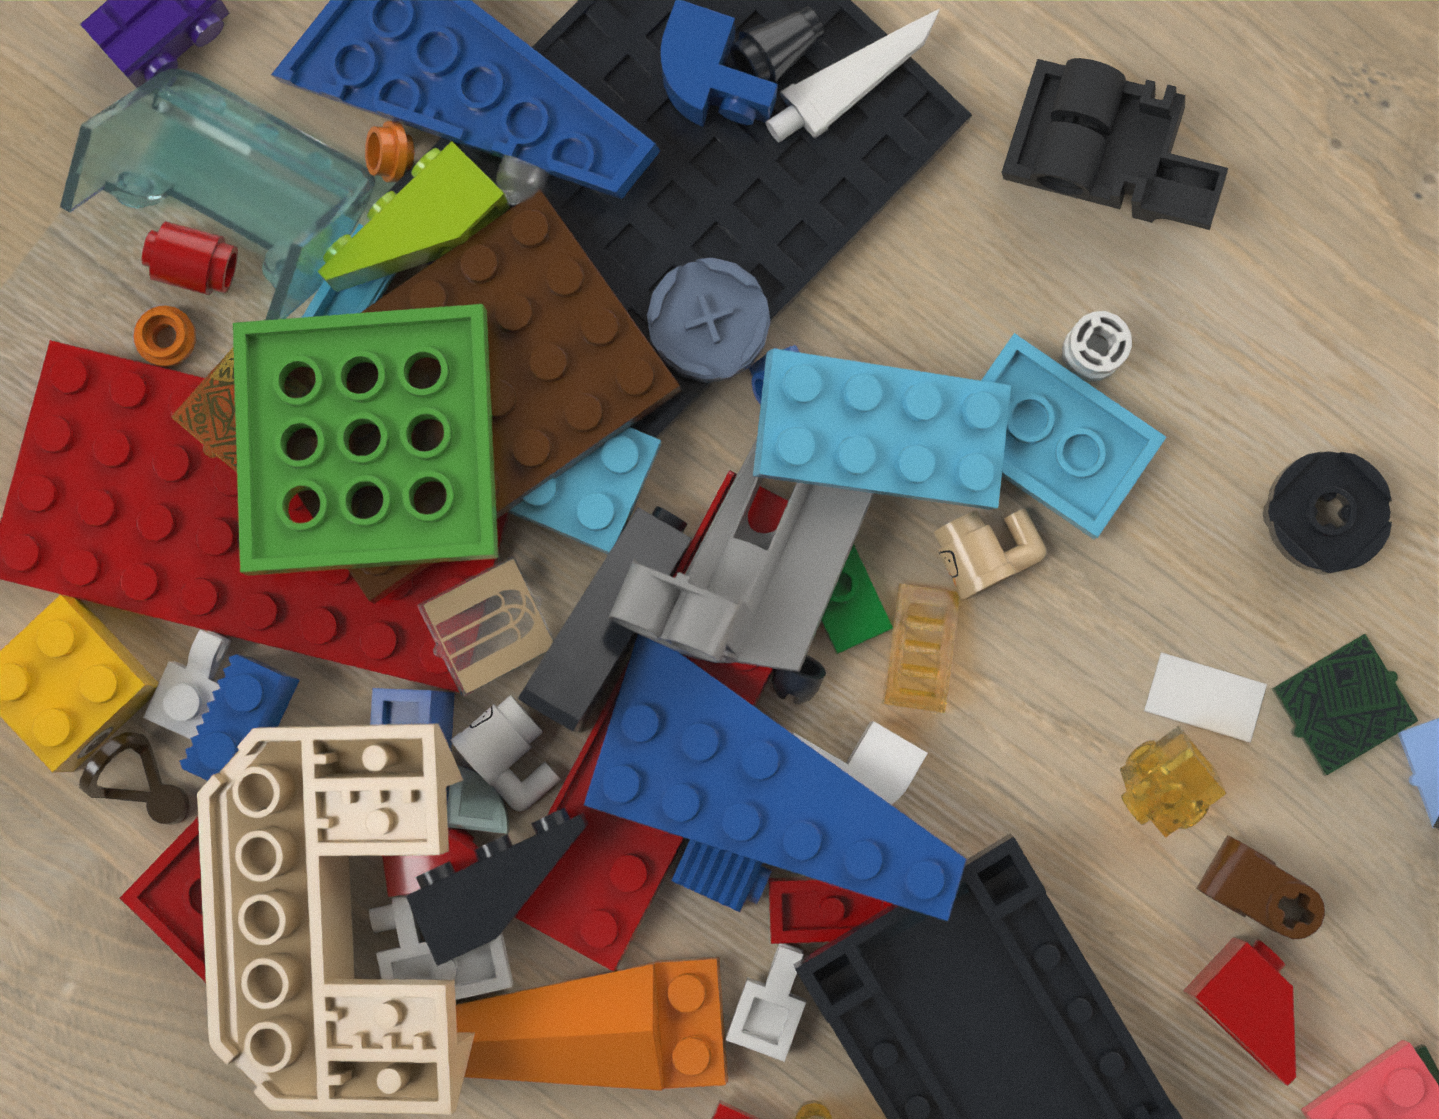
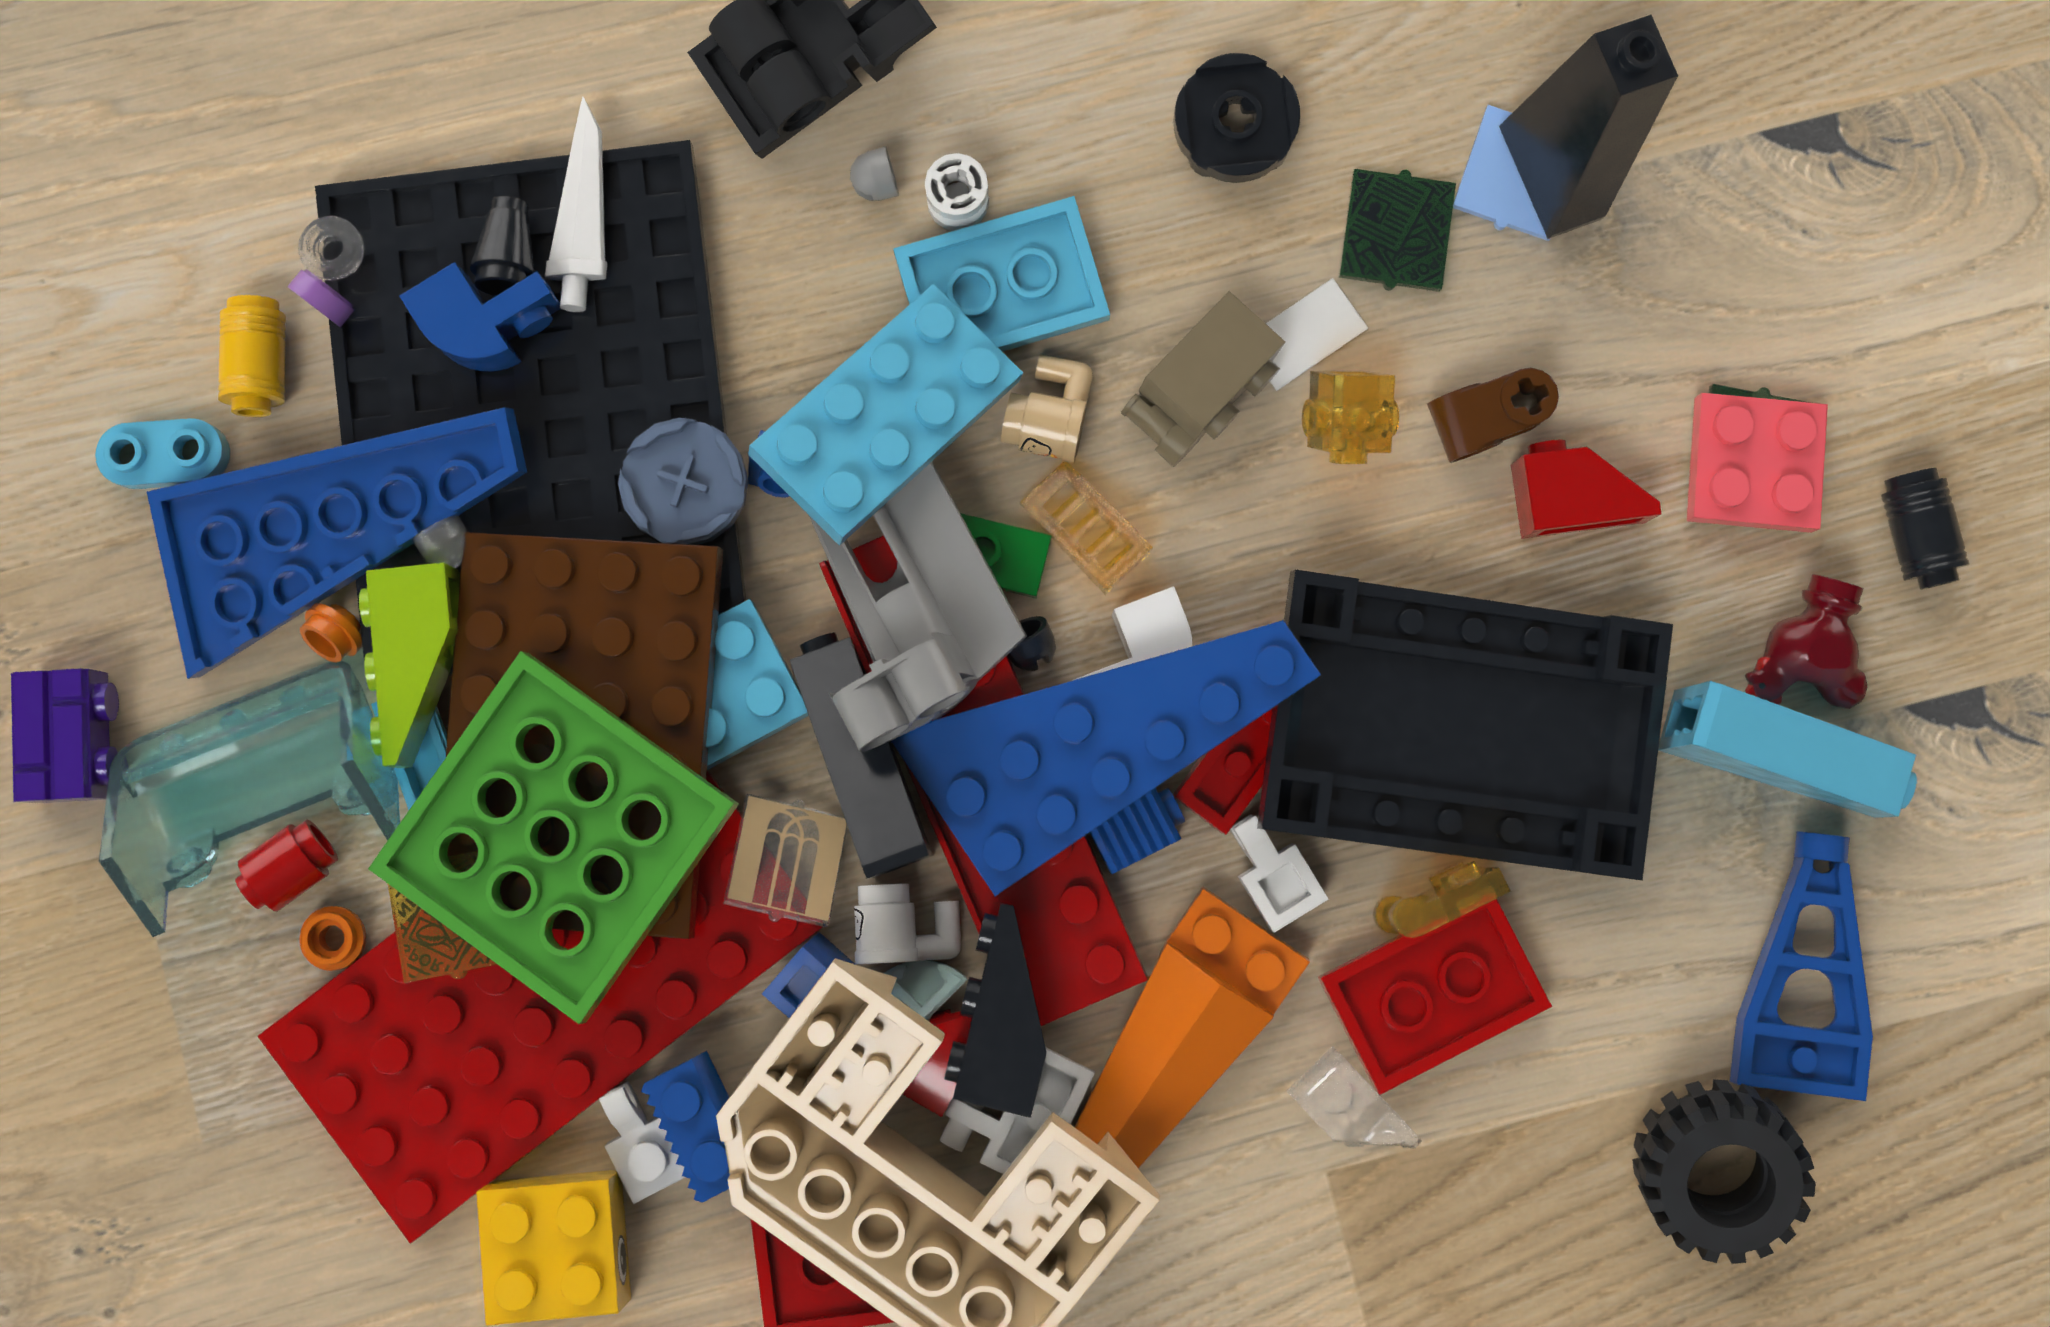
camera: 55 degrees left, 0 degrees up
dark brown piece [79,732,189,825] -> none
none -> light grey hinge [850,147,899,201]
none -> dark tan hinge [1121,291,1286,467]

